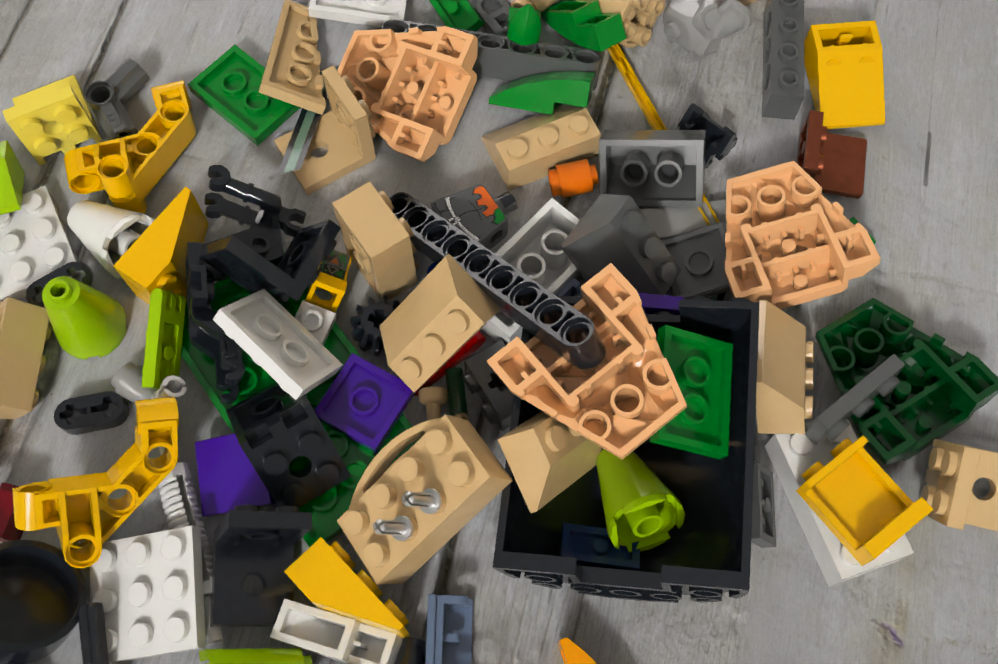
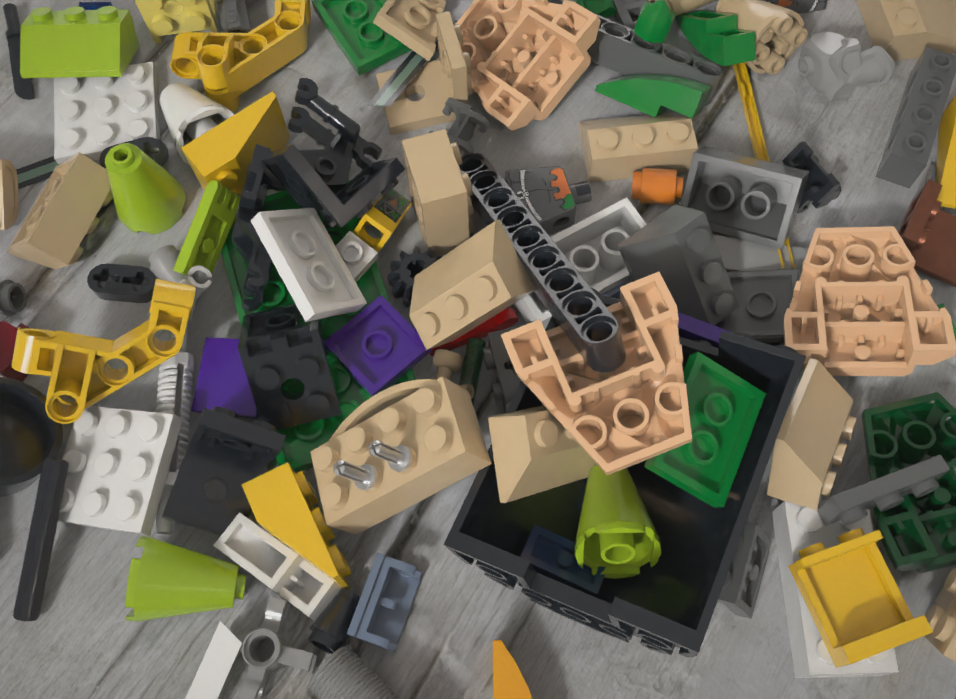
camera: 20 degrees right, 0 degrees up
none -> dark grey piece [429,97,490,156]

